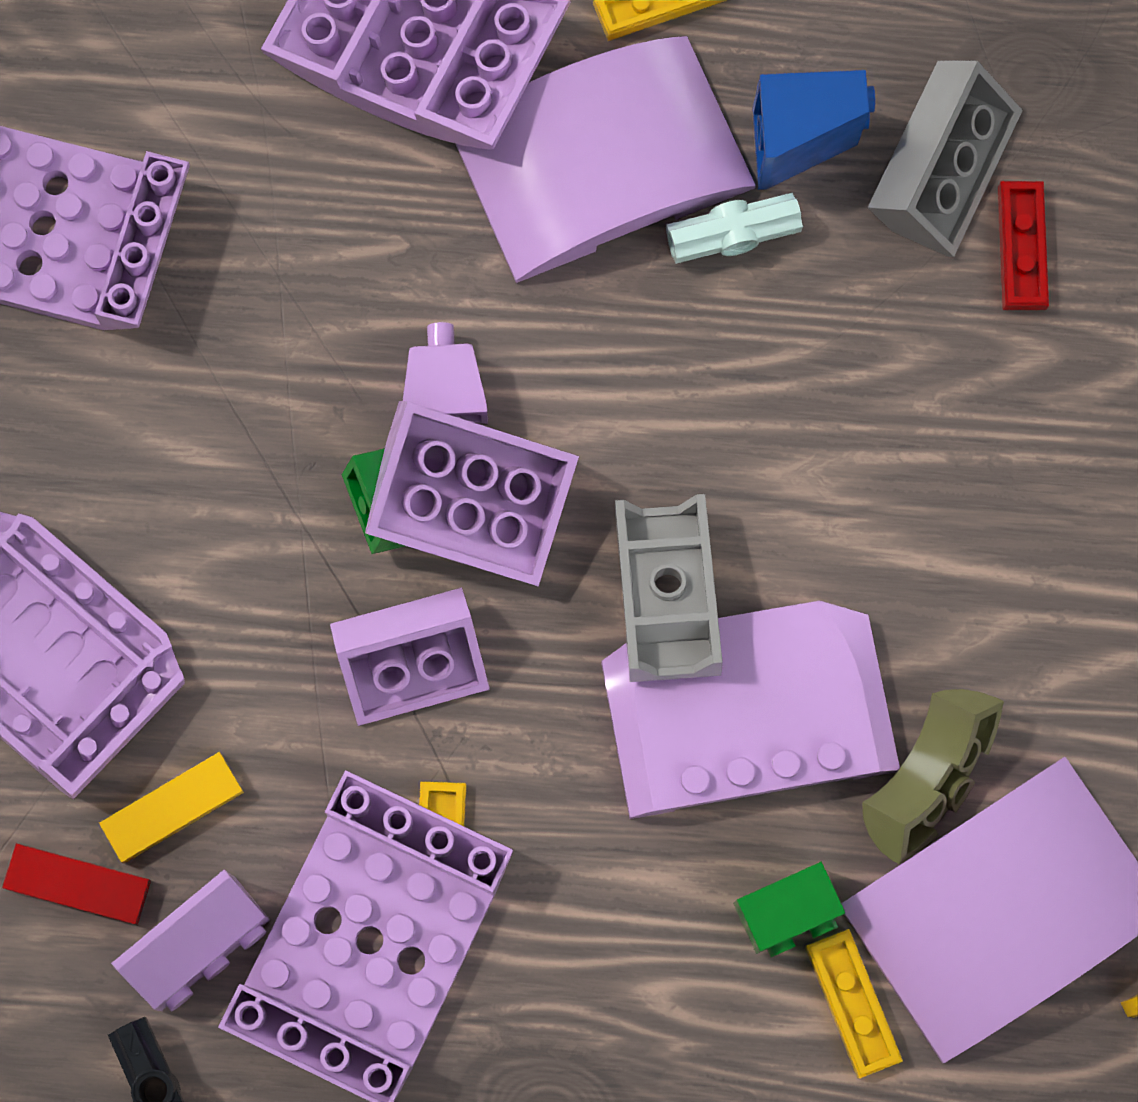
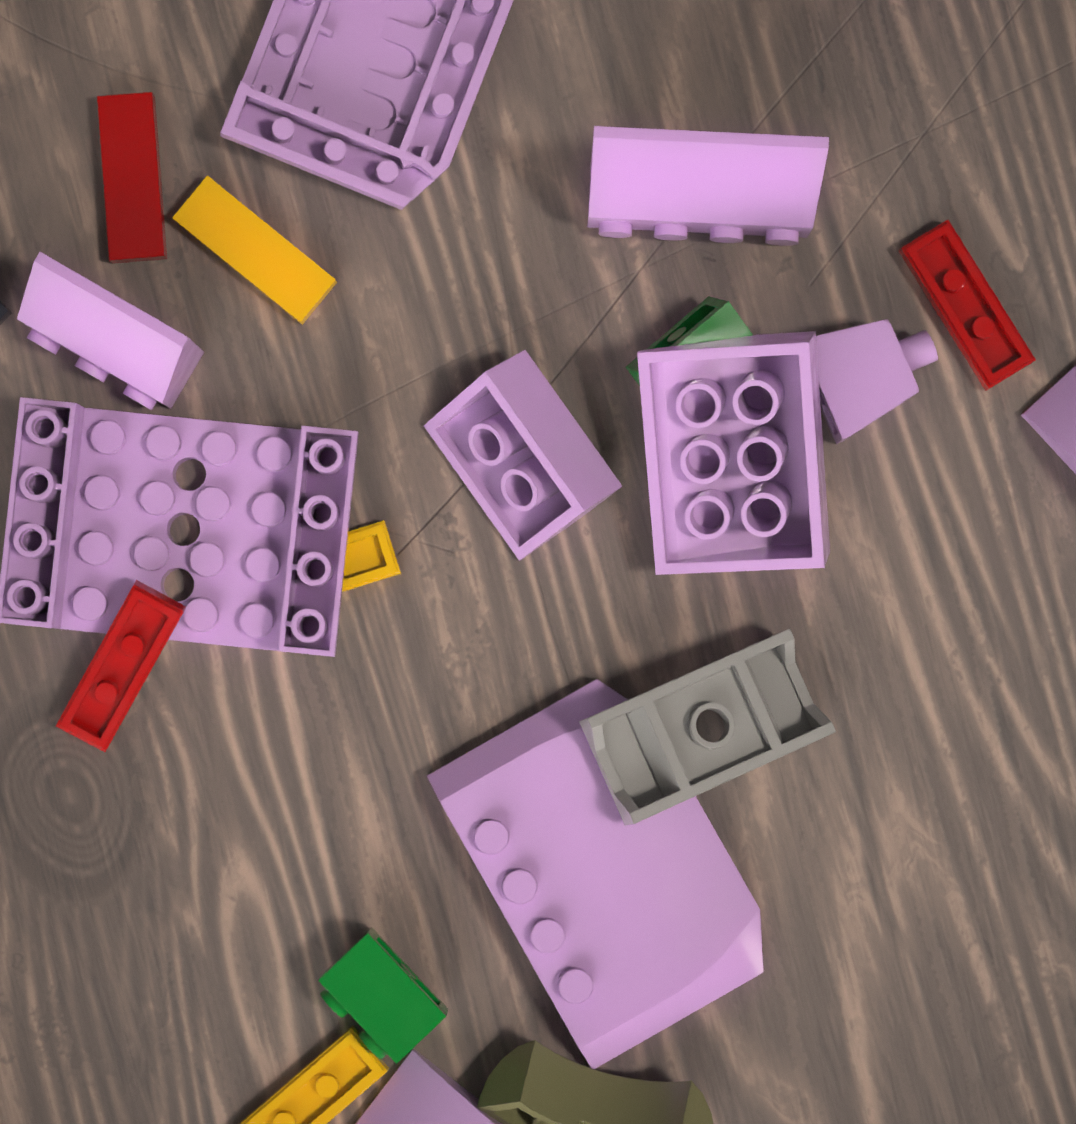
camera: 75 degrees right, 10 degrees up
none -> red tile [56,580,186,752]
none -> lavender slope [587,126,829,246]
none -> red tile [899,220,1036,391]

